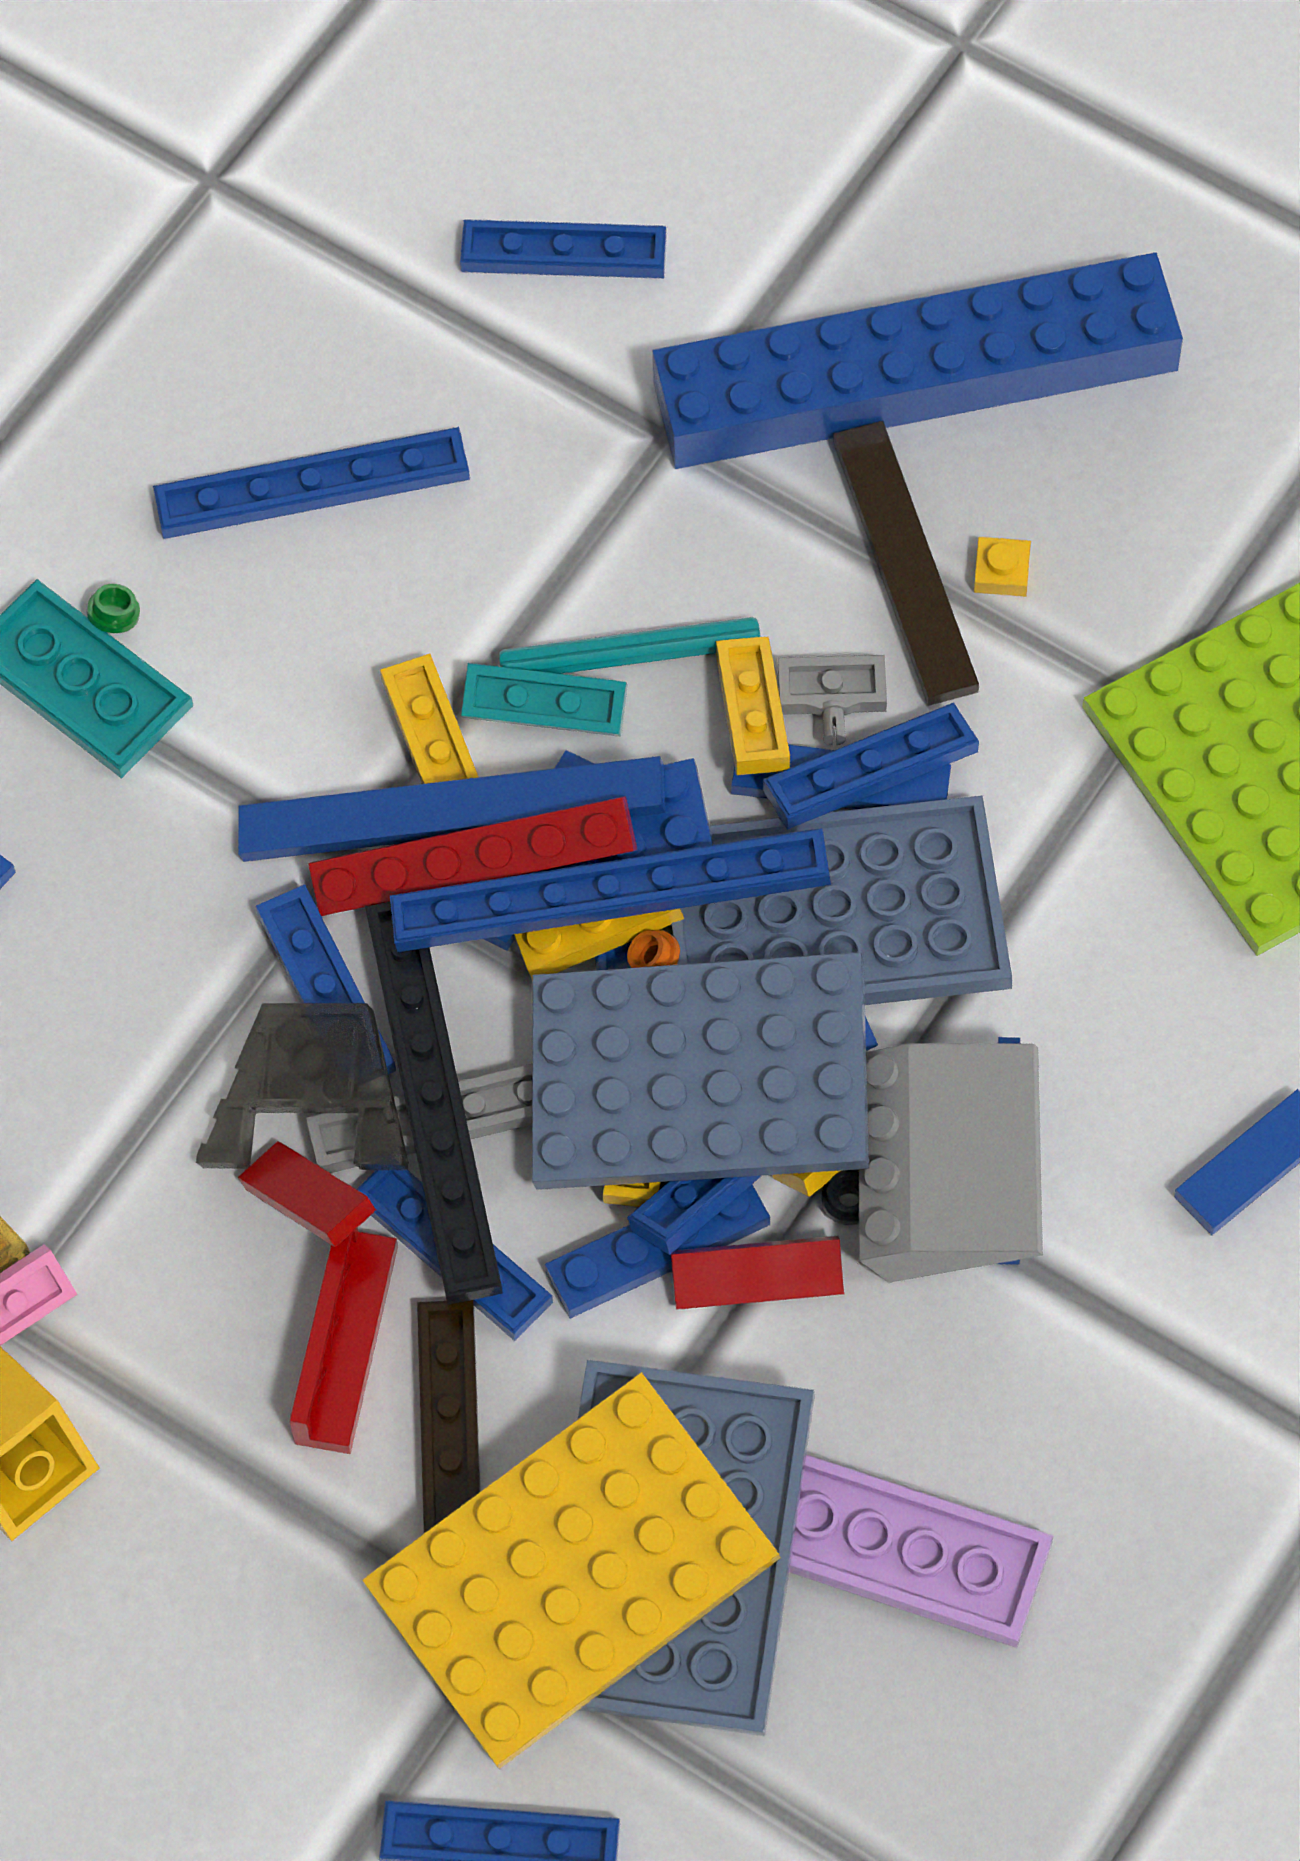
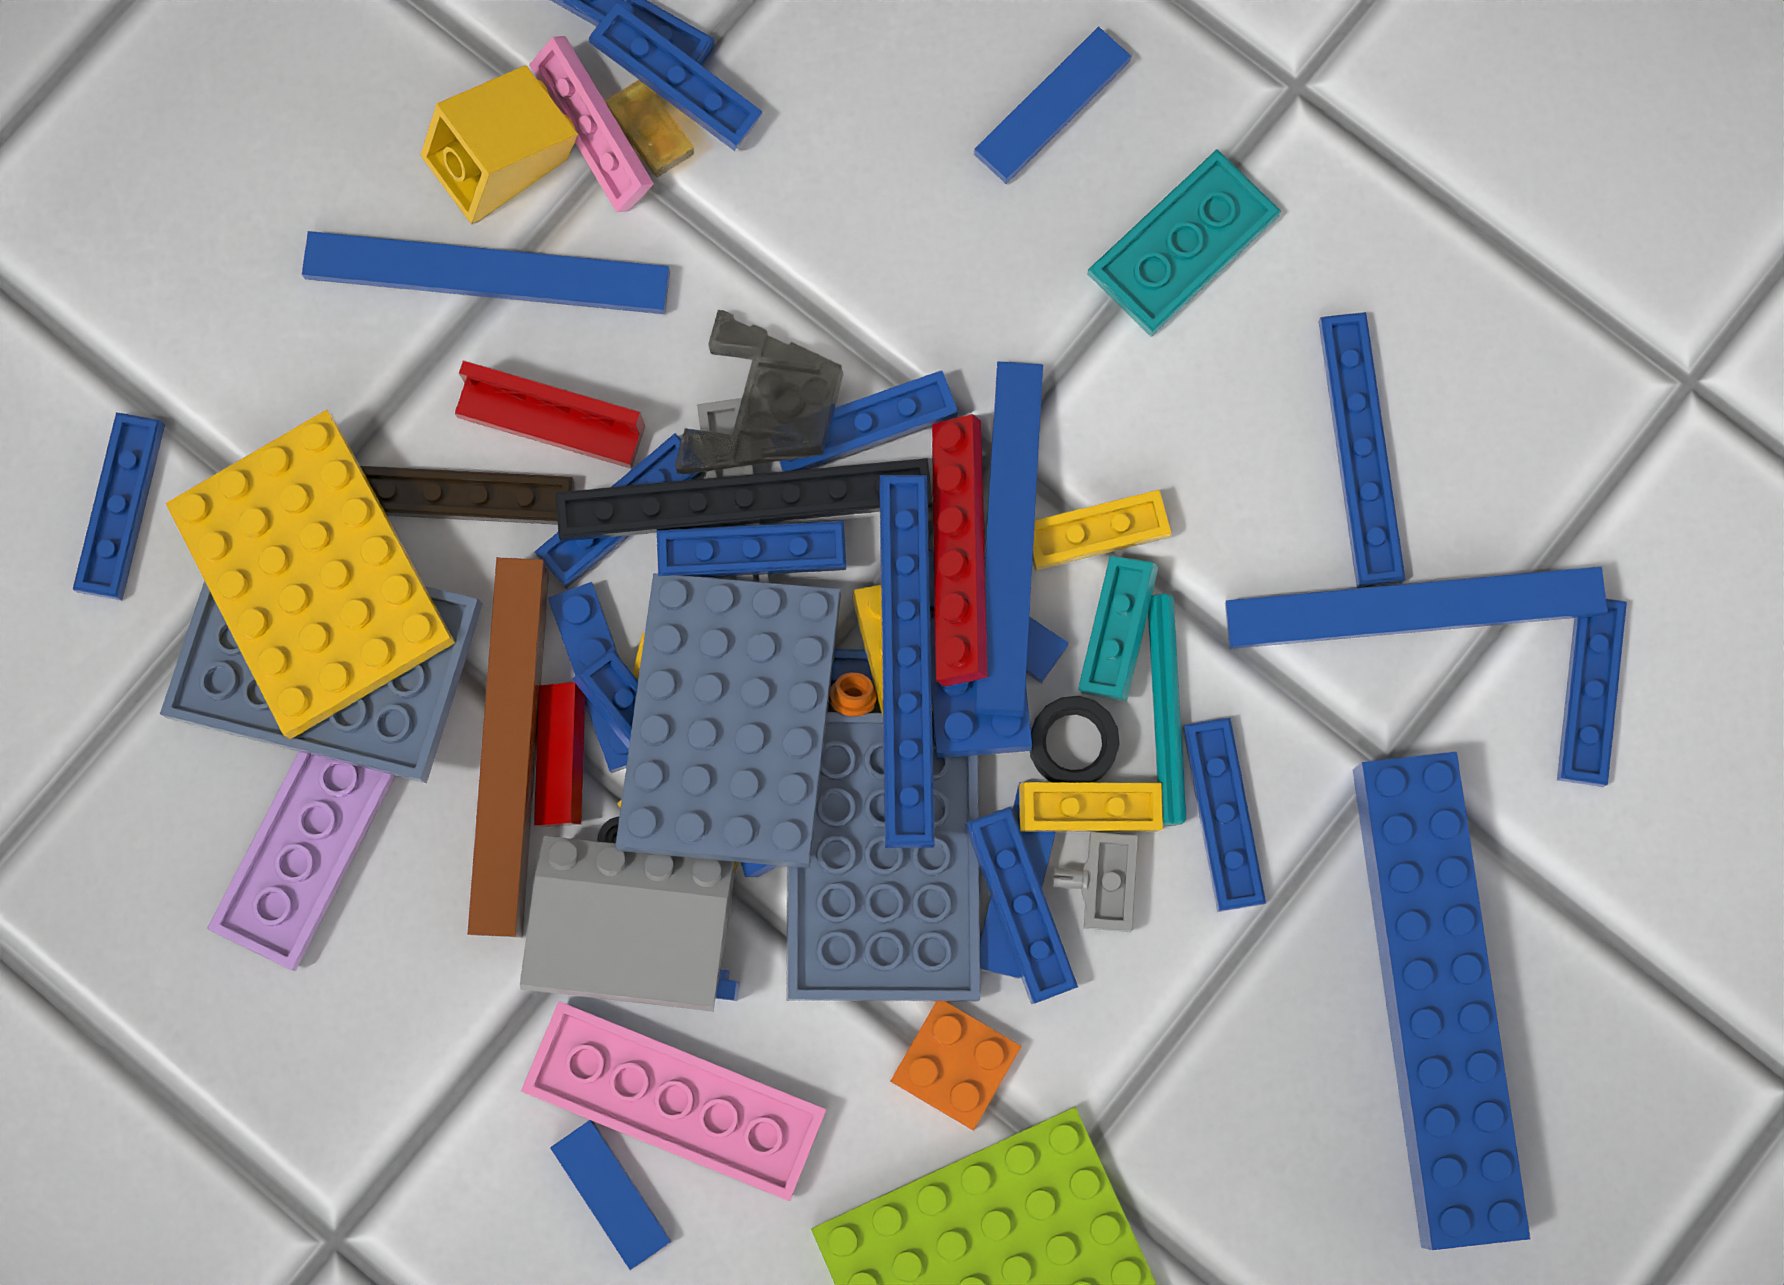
camera: 95 degrees right, 15 degrees up
green plate [87,584,140,634] -> none
red tile [238,1141,376,1247] -> none
dark brown tile [833,421,979,706] -> none
yellow plate [974,537,1031,597] -> none
none -> blue tile [301,231,670,314]
none -> dark orange tile [467,557,549,938]
none -> bright pink plate [521,1001,827,1201]
none -> blue tile [656,521,846,577]
none -> orange plate [890,1001,1022,1131]
none -> black tyre [1030,696,1120,783]
none -> blue tile [1182,717,1266,912]
none -> blue tile [1225,566,1608,649]

